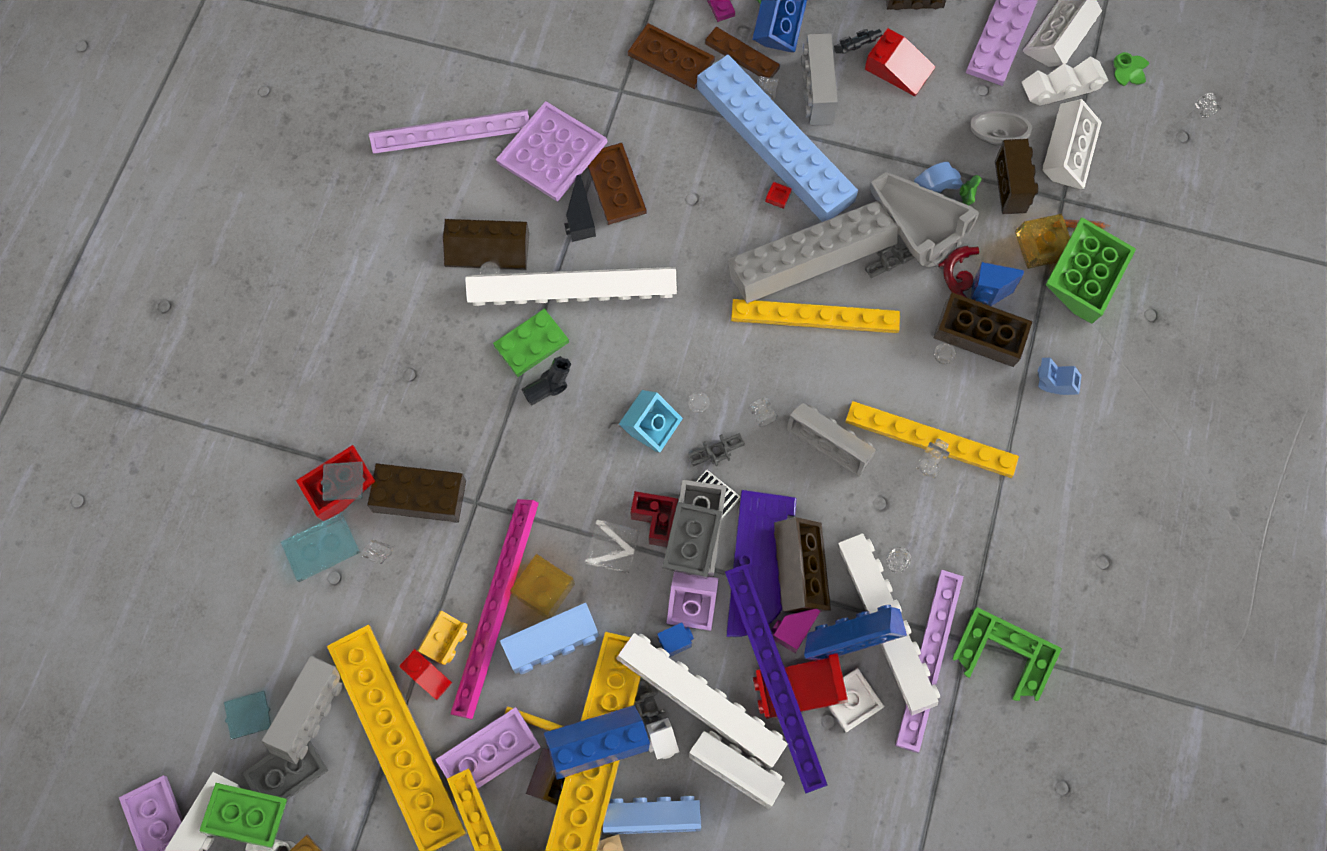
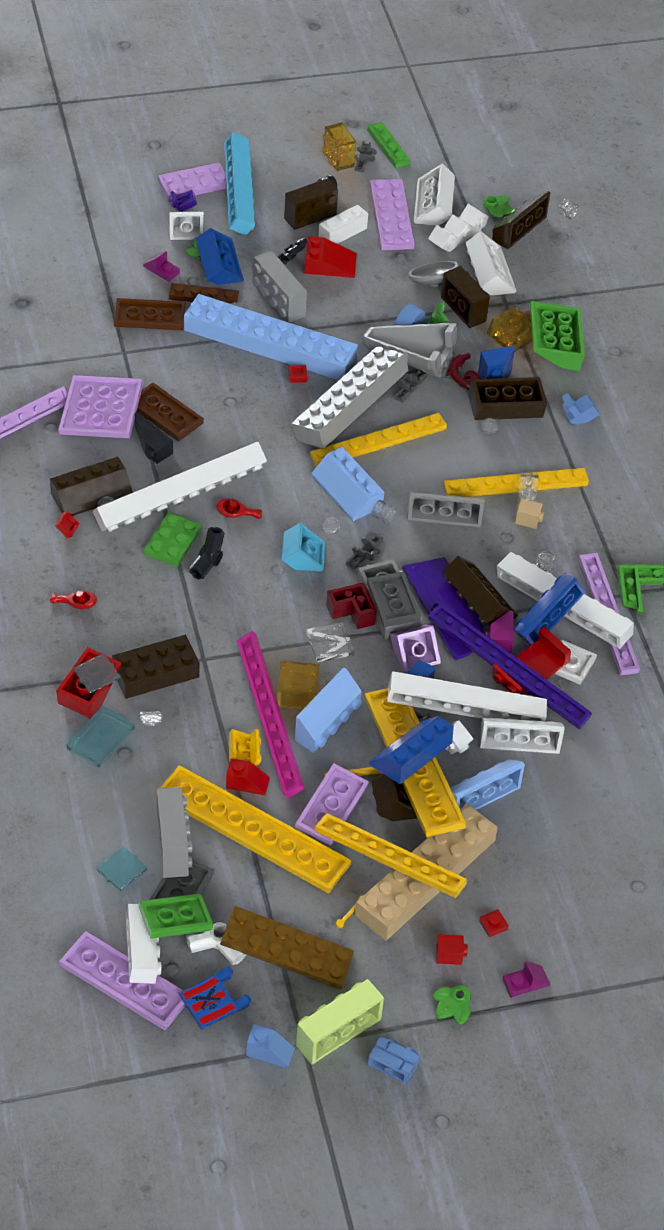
camera: 35 degrees left, 20 degrees down
none -> red piece [50,591,97,610]
none -> red plate [55,511,80,538]
none -> red piece [216,499,262,519]
none -> light blue slope [311,447,384,521]
none -> white brick [319,205,368,244]
none -> dark brown slope [492,191,551,250]
none -> tan brick [515,499,545,529]

